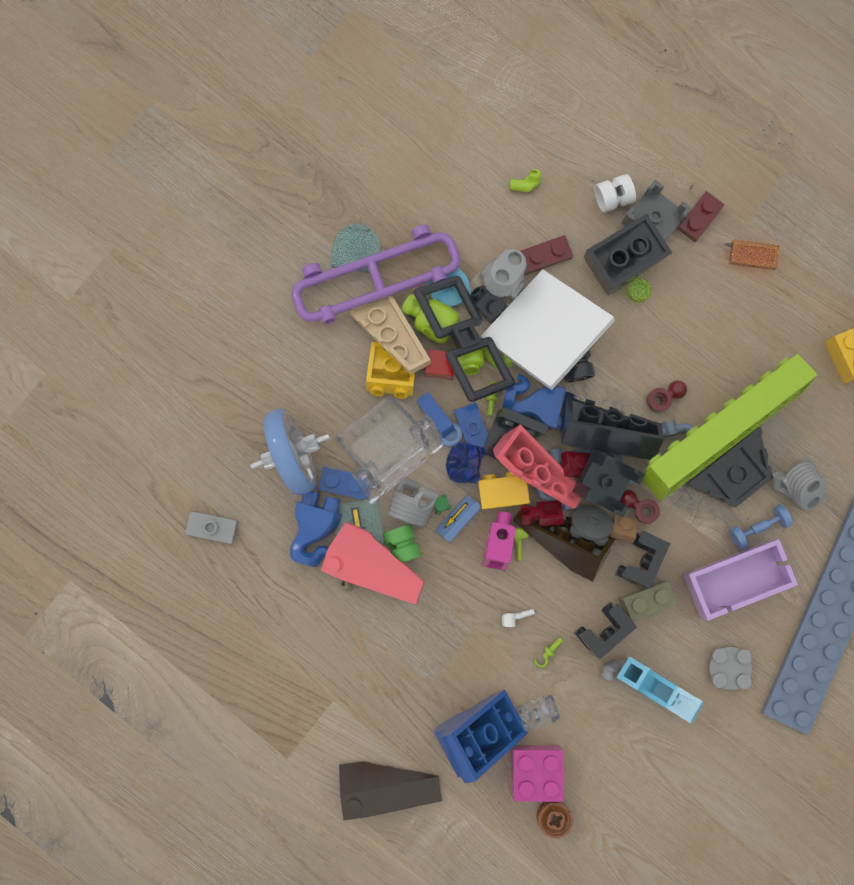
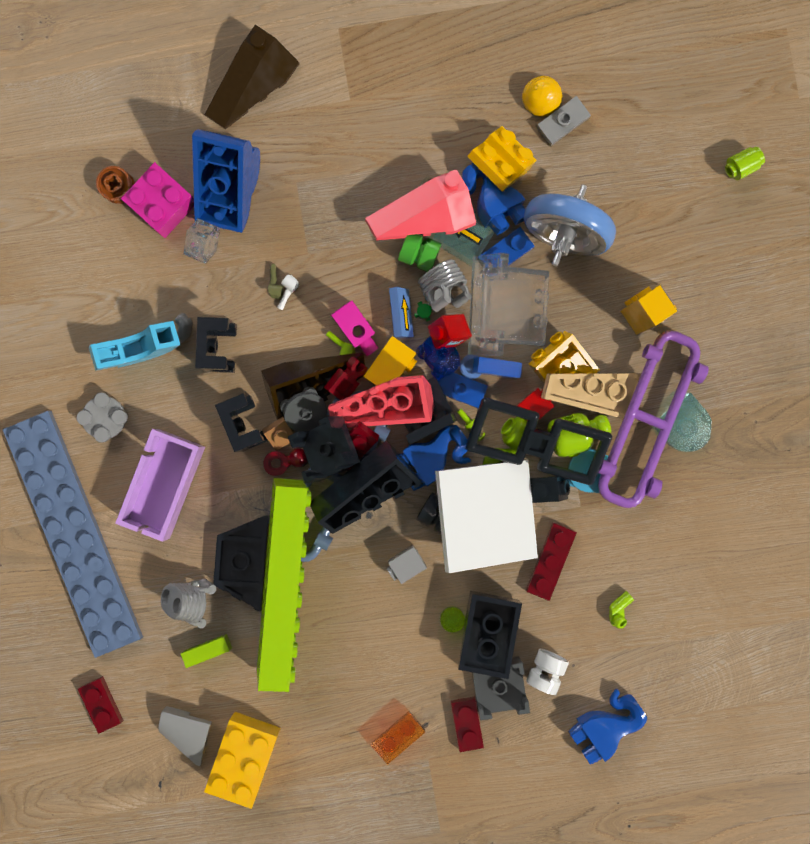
camera: 130 degrees right, 5 degrees up
light grey piece [480,249,527,299] -> none
lime hand [534,637,564,668] -> none
olive brick [618,581,677,621] -> none
dark red plate [646,380,687,412] -> none
medium blue wheel [729,504,793,550] -> none
none -> lime piece [181,634,232,668]
none -> olive hand [268,264,284,299]
none -> light grey brick [387,545,427,584]
none -> red brick [427,314,472,349]
none -> yellow plate [467,126,537,192]
none -> yellow piece [522,76,562,117]
none -> blue hips [568,689,647,765]
none -> yellow wedge [620,284,677,335]
none -> lime brick [725,146,765,181]

